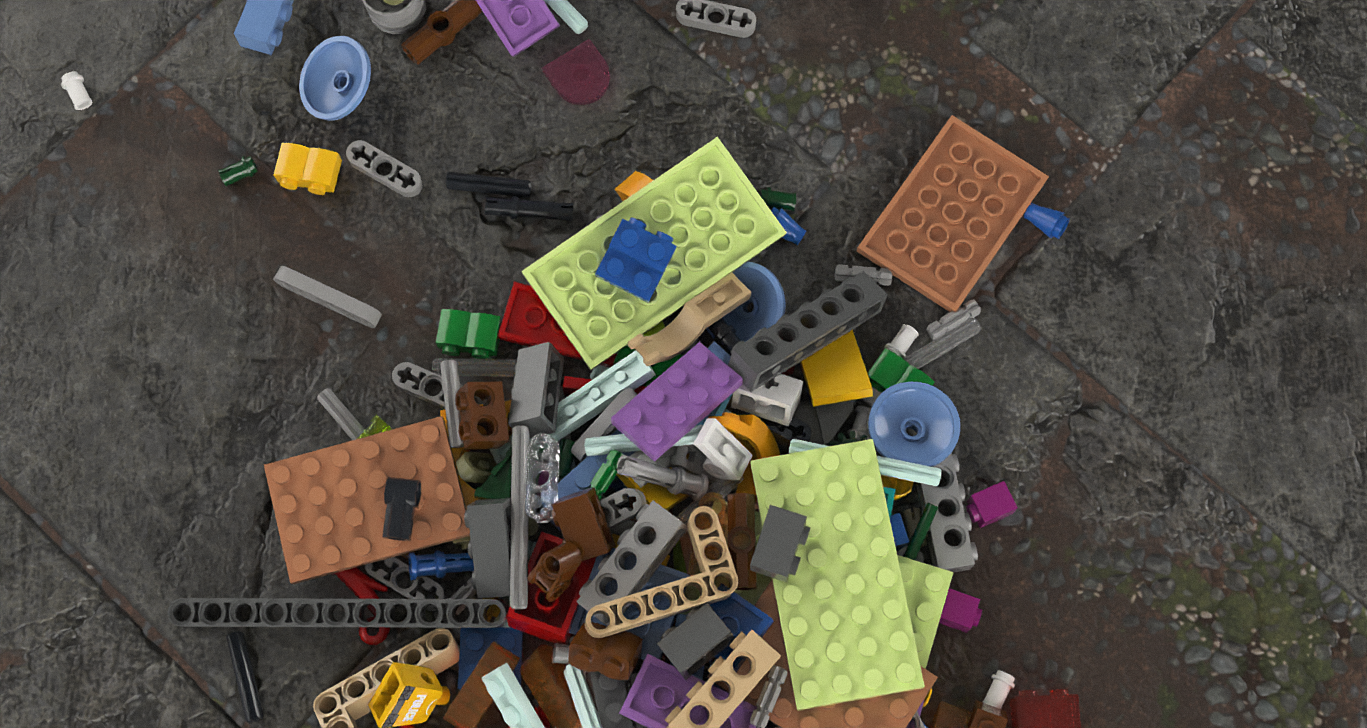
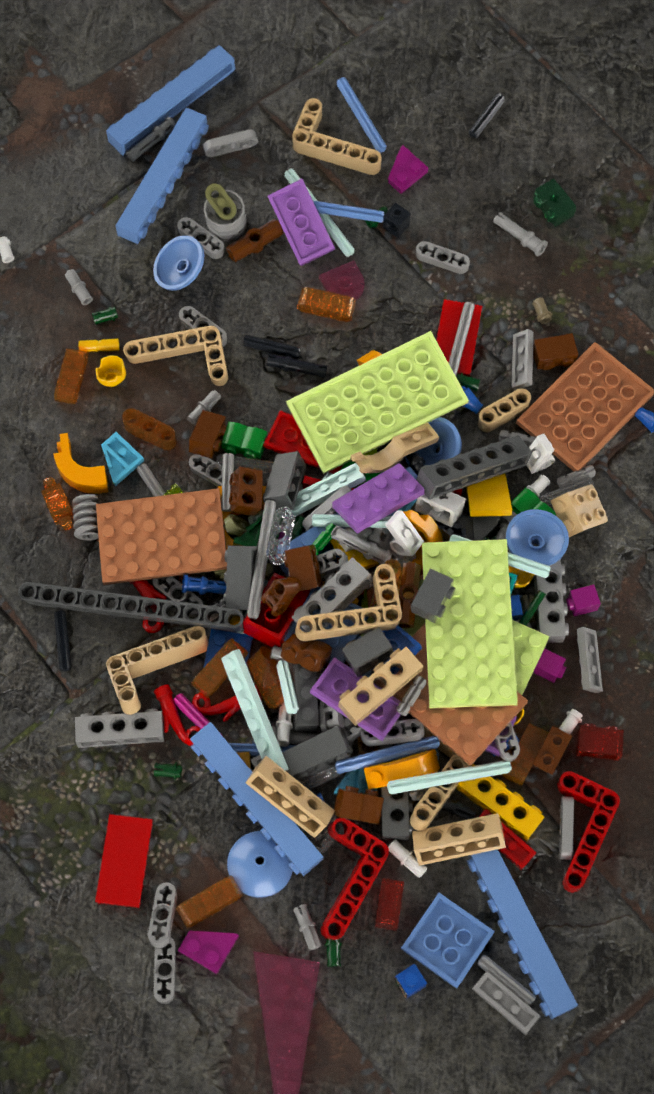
camera: 10 degrees right, 5 degrees down
yellow brick [273,143,342,195] -> none
light grey beam [273,266,382,328] -> none
yellow torso [368,662,450,728] -> none
black piece [382,477,421,541] -> none
blue plate [595,217,677,303] -> none
none -> clear orange piece [41,477,74,531]
none -> light orange arch [53,433,109,494]
none -> clear orange beam [54,348,88,405]
none -> light grey axle [65,269,93,305]
none -> light grey piece [72,494,99,541]
none -> yellow piece [79,339,120,353]
none -> yellow hair [96,355,126,387]
none -> medium azure wing [101,432,144,486]
none -> clear orange beam [122,408,177,451]
none -> tan beam [123,326,228,386]
none -> light grey beam [178,217,225,259]
none -> light grey axle [187,390,221,426]
none -> reddish brown brick [189,410,227,459]
none -> clear orange beam [297,287,356,322]
none -> red tile [436,299,482,377]
none -> light grey axle [449,302,475,376]
none -> tan beam [478,389,531,432]
none -> light grey plate [512,329,534,390]
none -> white plate [527,434,555,474]
none -> dark tan pin [532,298,552,324]
none -> reddish brown brick [533,333,578,370]
none -> tan bracket [550,484,608,537]
none -> light grey plate [577,627,603,693]

